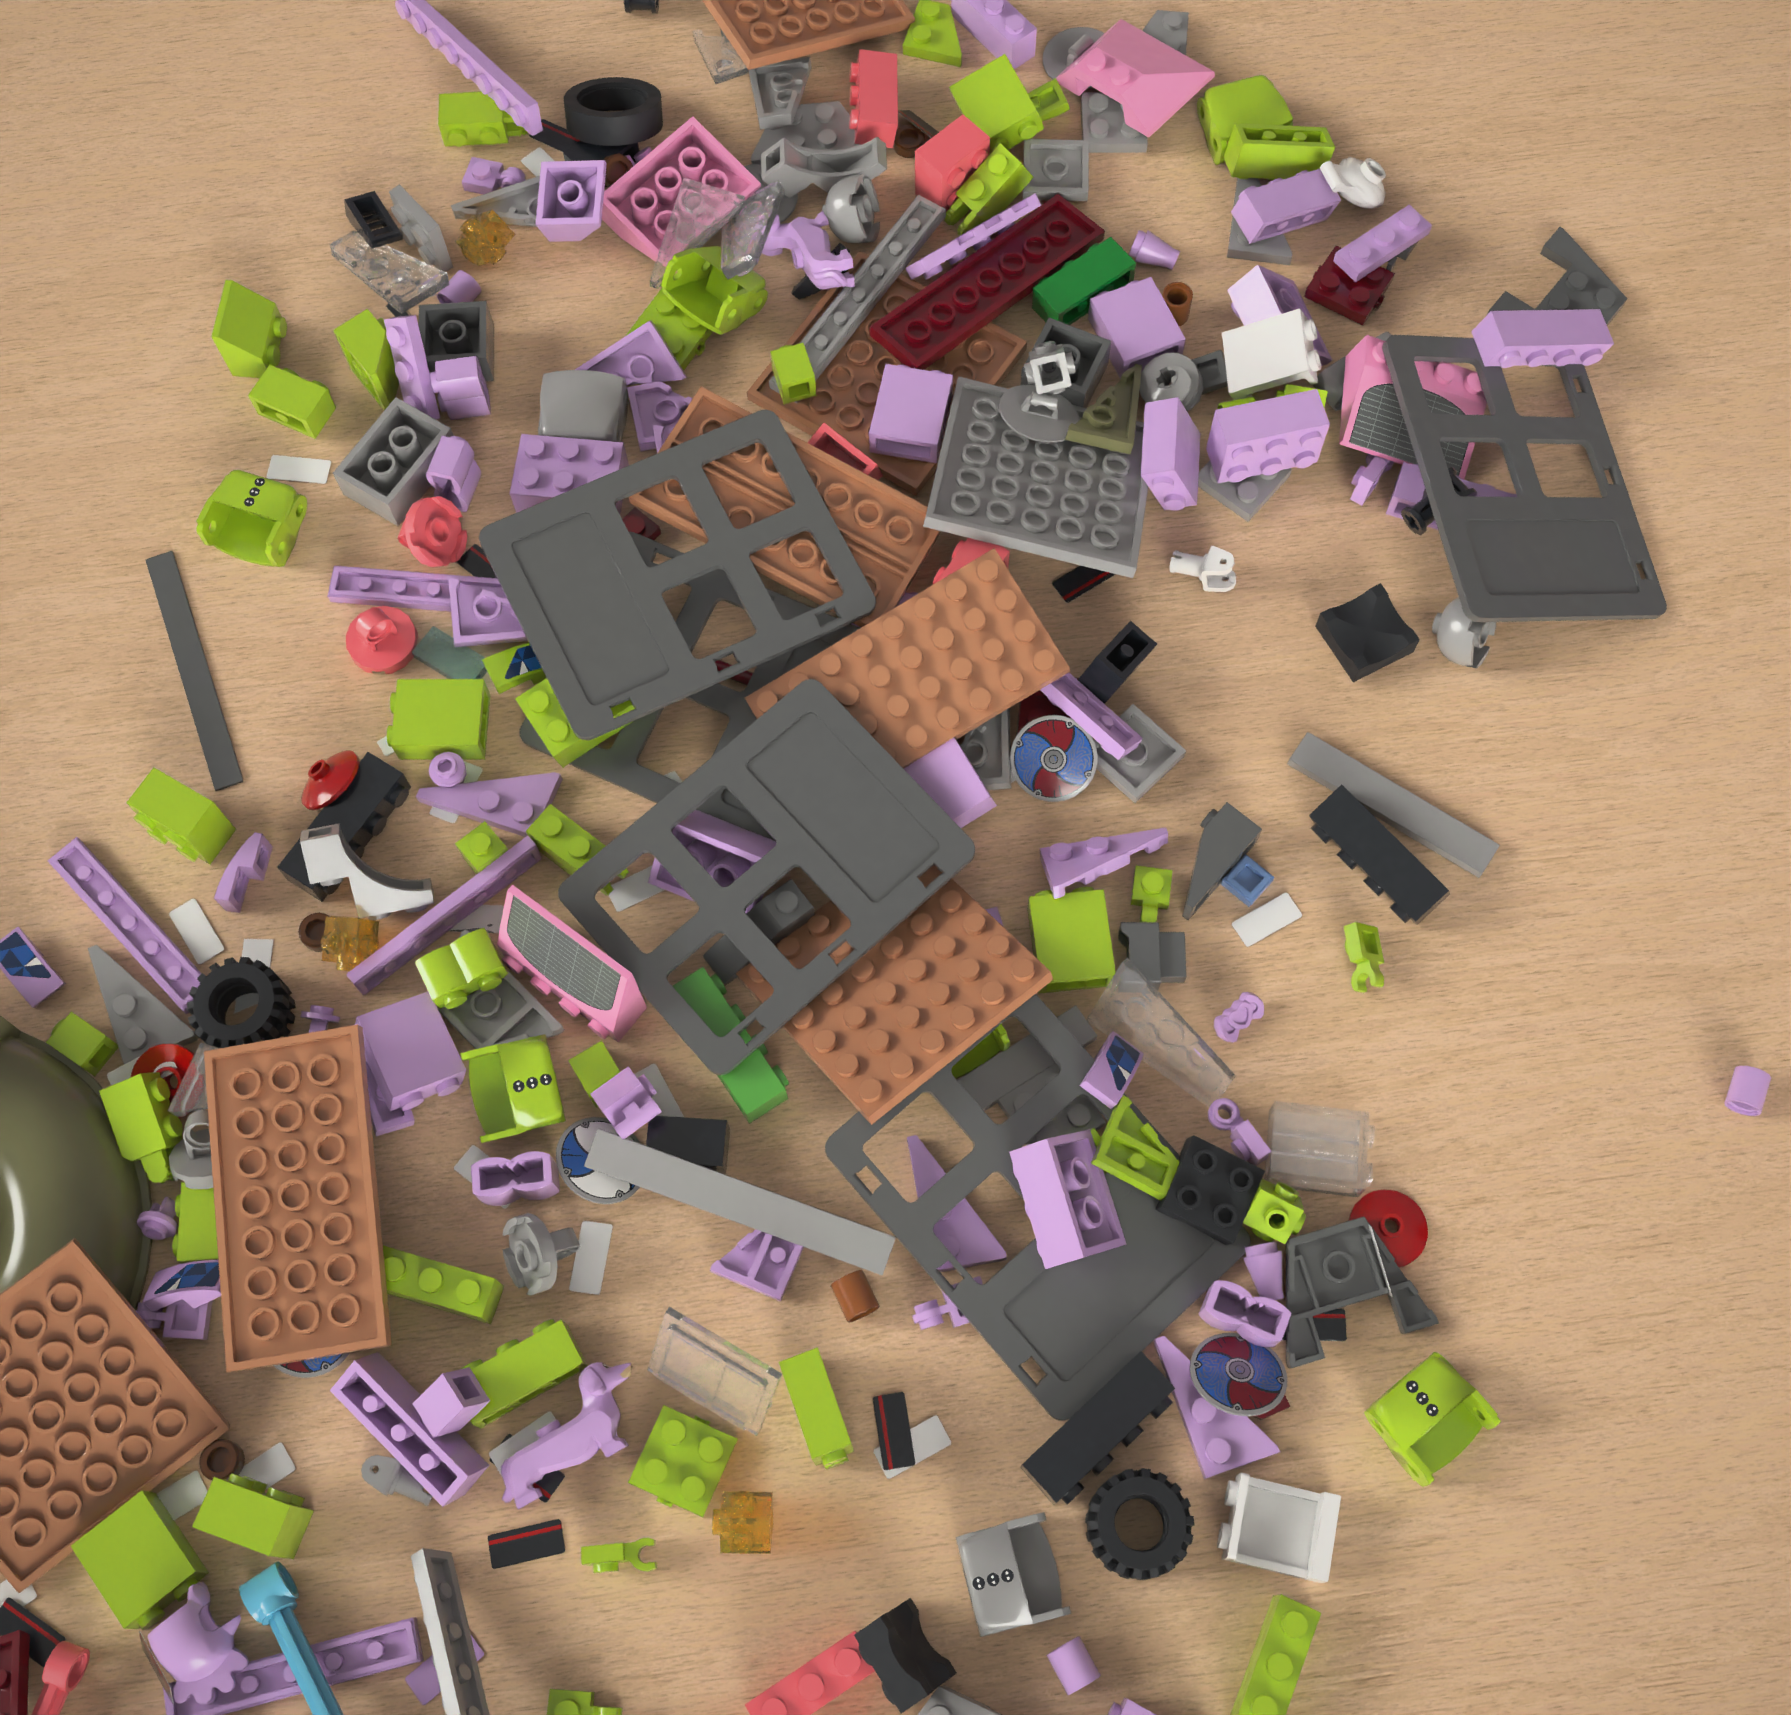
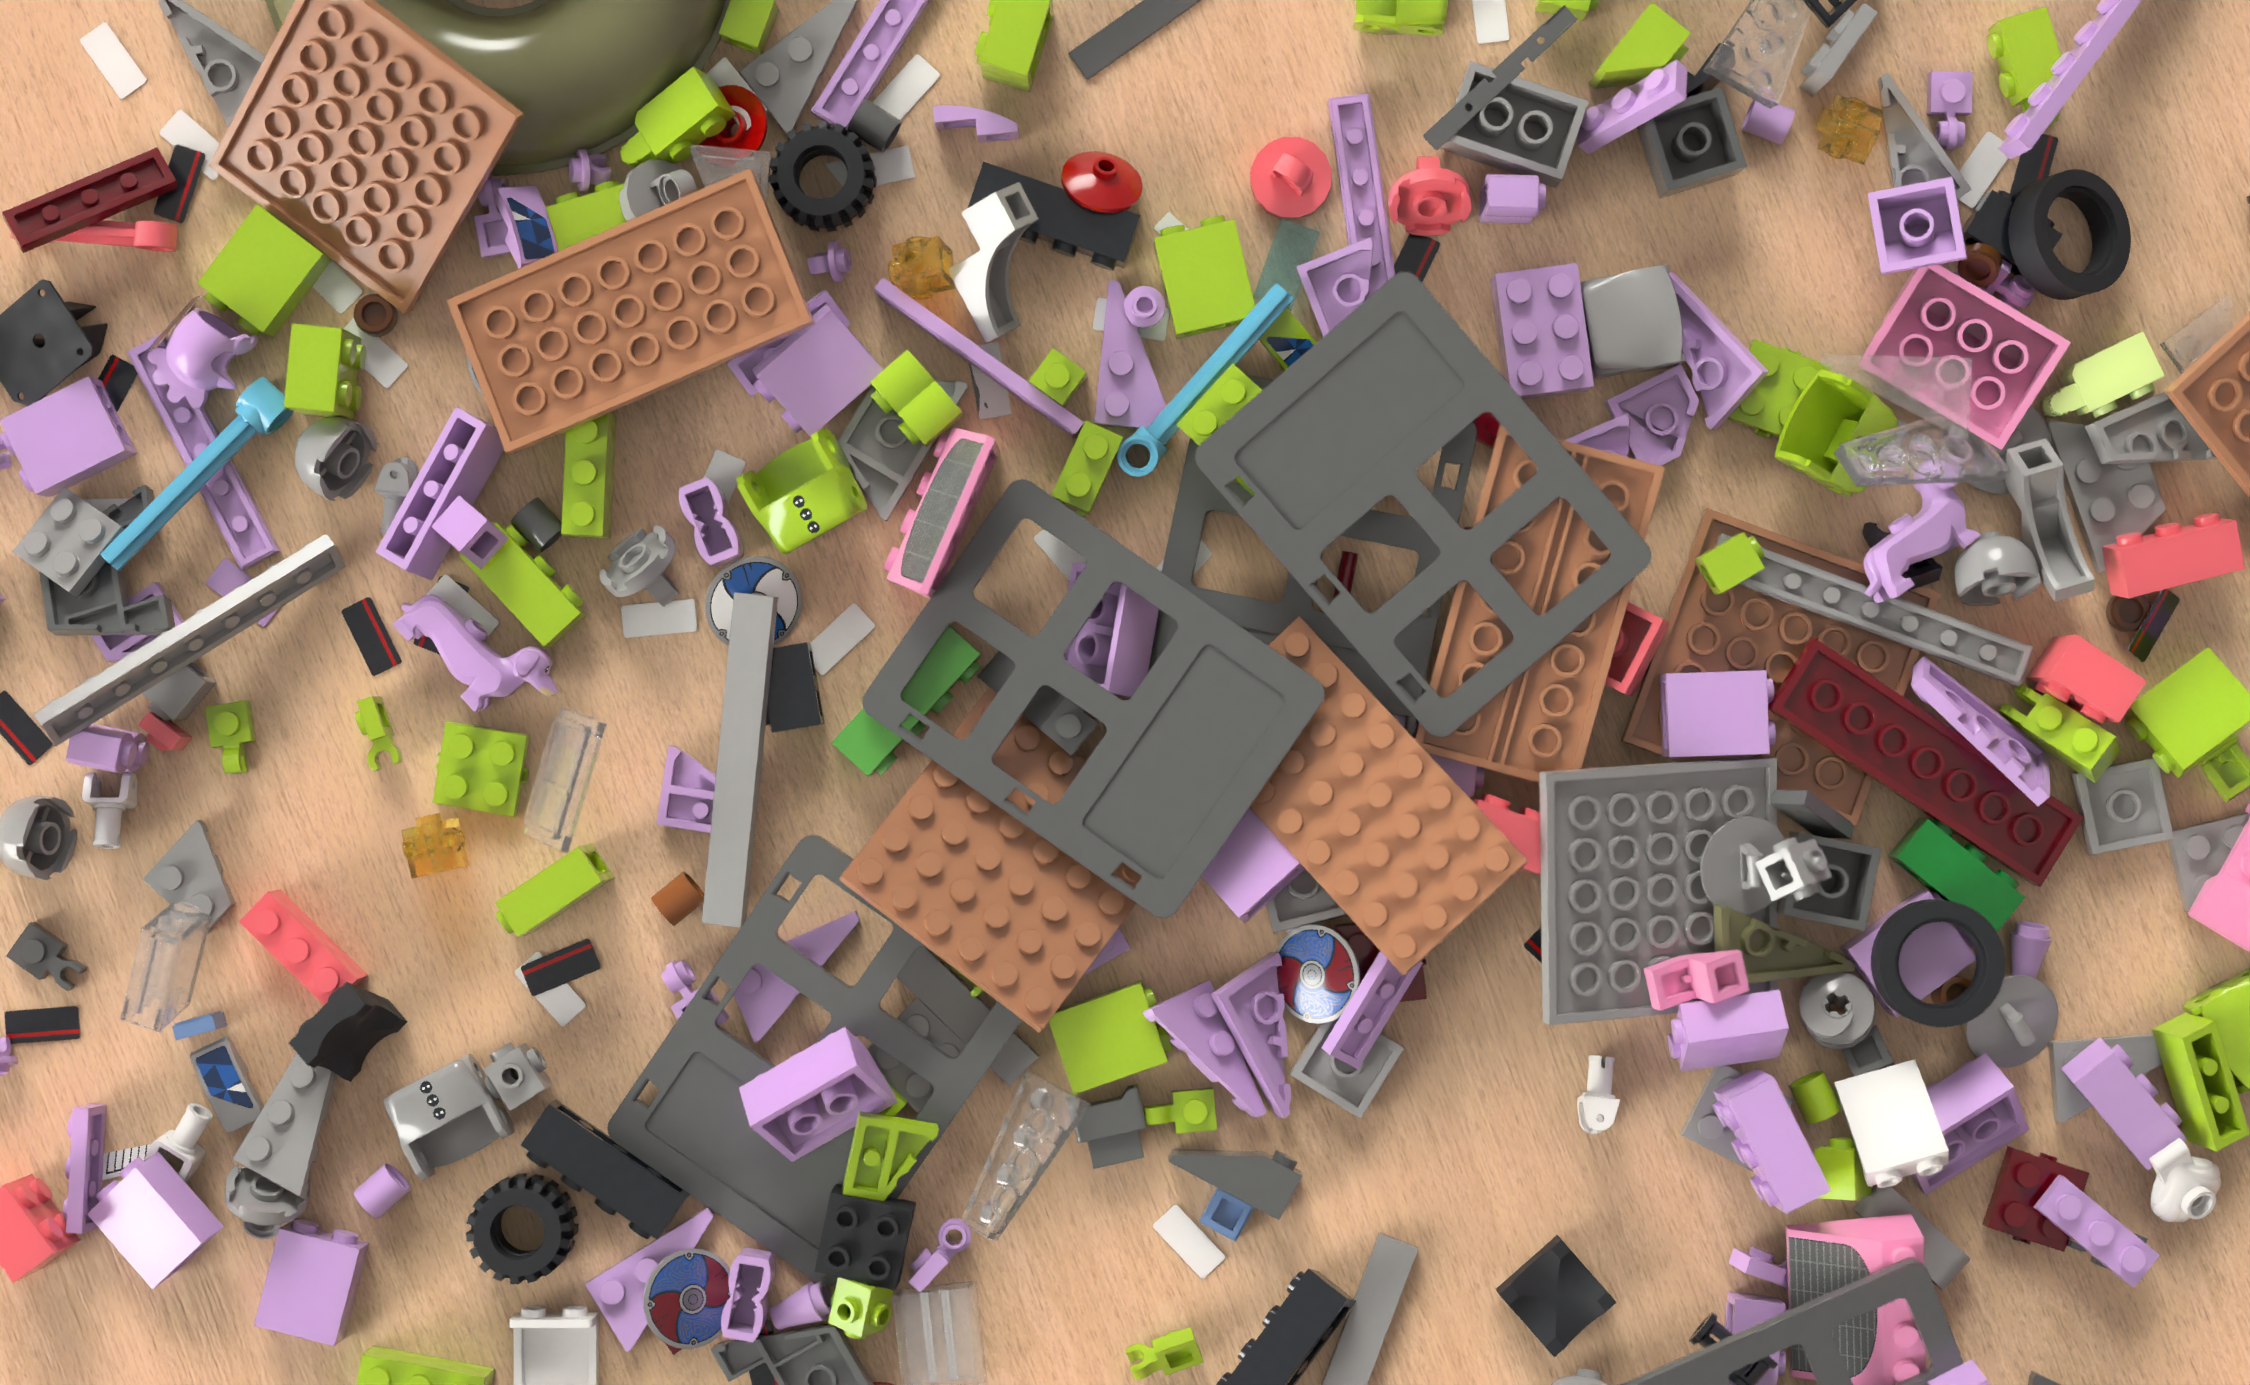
camera: 80 degrees right, 20 degrees up
reddish brown tile [298,912,339,952] -> none
lavender brick [430,356,491,420] -> none
lime brick [568,1041,620,1108] -> none
lavender brick [590,1066,662,1140] -> none
black brick [1078,620,1157,704] -> none
lavender slope [1079,1031,1144,1109] -> none
lavender piece [1214,992,1264,1043] -> none
none -> light grey cylinder [295,416,377,501]
none -> light grey brick [484,1042,552,1111]
none -> dark grey beam [511,497,562,553]
none -> dark grey beam [847,99,902,153]
none -> medium azure piece [1117,283,1294,477]
none -> lavender wing [1211,952,1291,1118]
none -> dark grey piece [1423,5,1578,150]
none -> bright pink slope [1644,950,1750,1011]
none -> dark grey tile [1770,789,1854,839]
none -> black tyre [1871,899,2005,1027]
none -> light grey shield [1966,975,2058,1068]
none -> yellowish green hinge [2040,331,2165,418]

